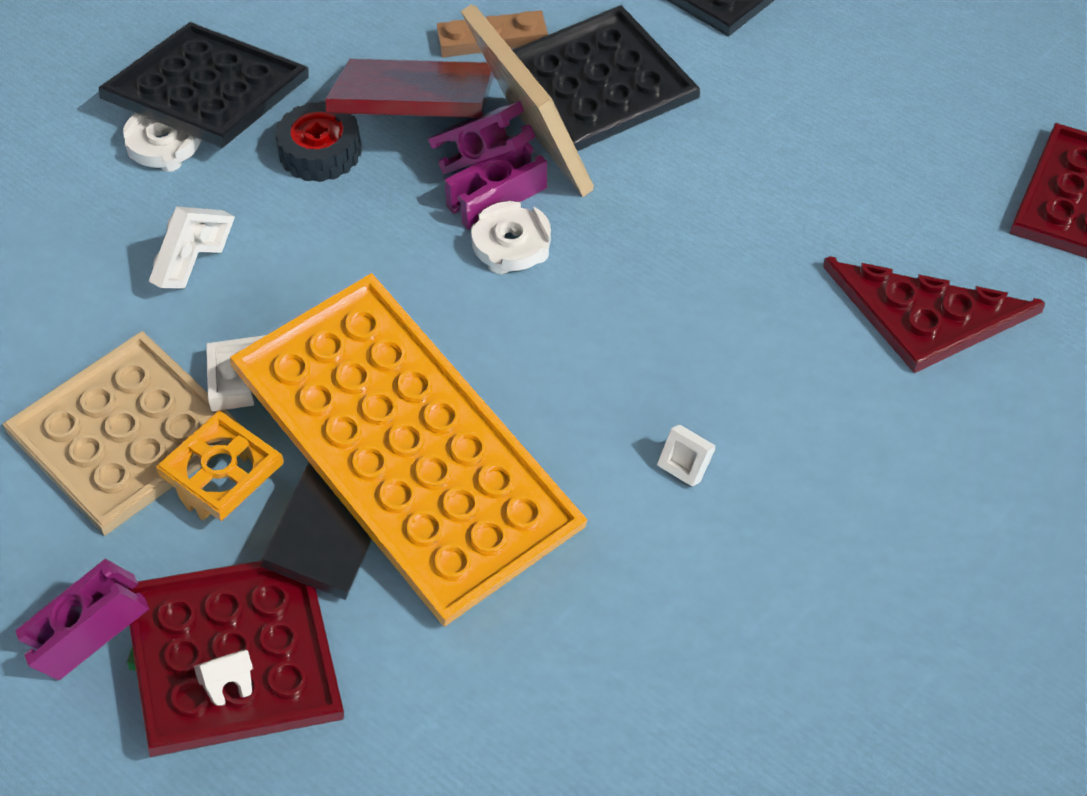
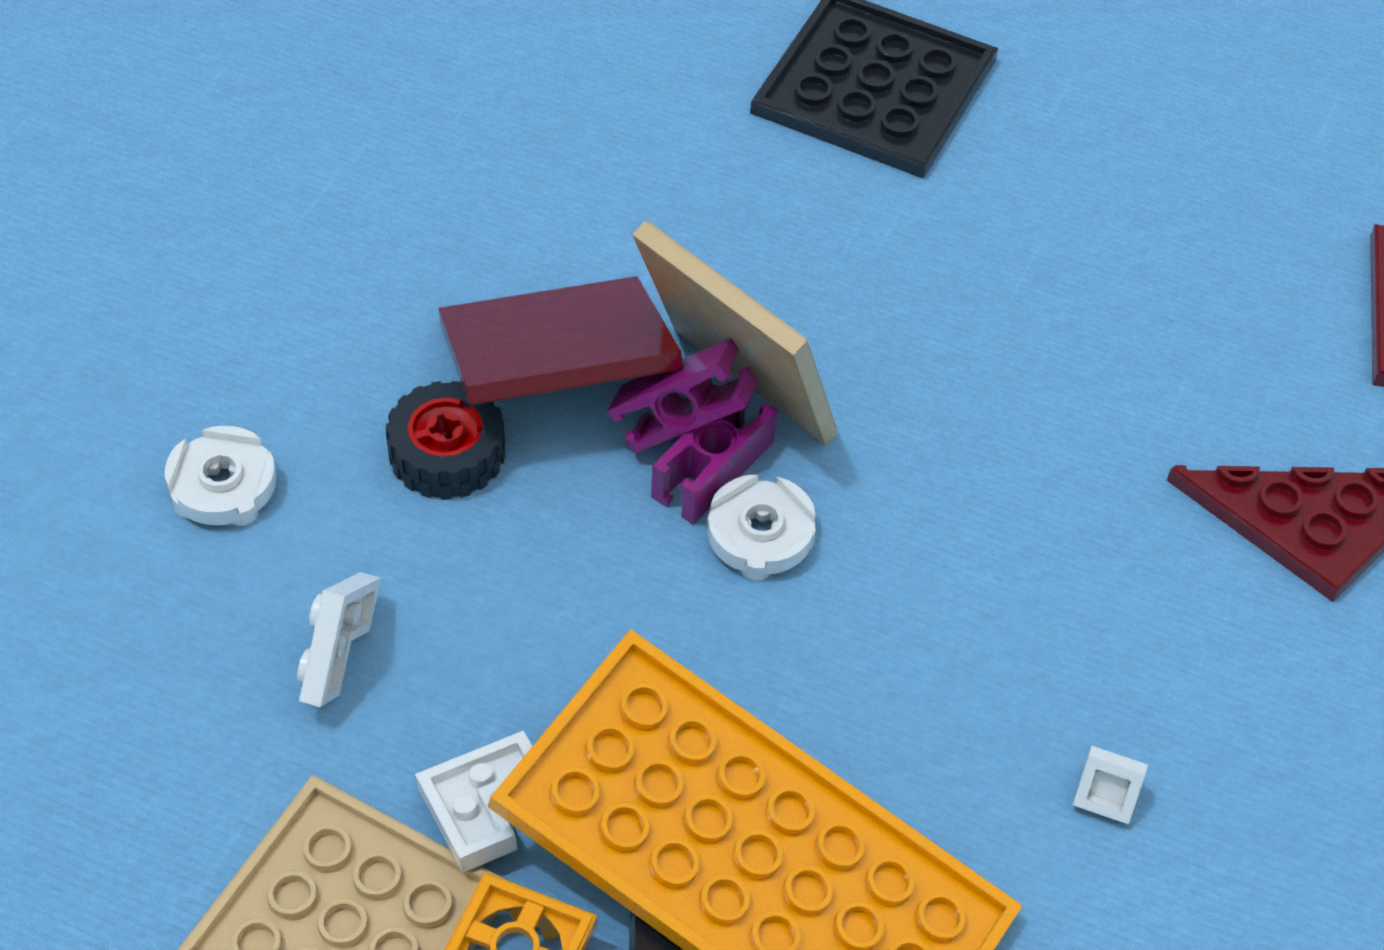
camera: 20 degrees left, 0 degrees up
black tile [98,22,309,148] -> none
medium nougat plate [437,10,548,58] -> none
black tile [512,5,700,151] -> none

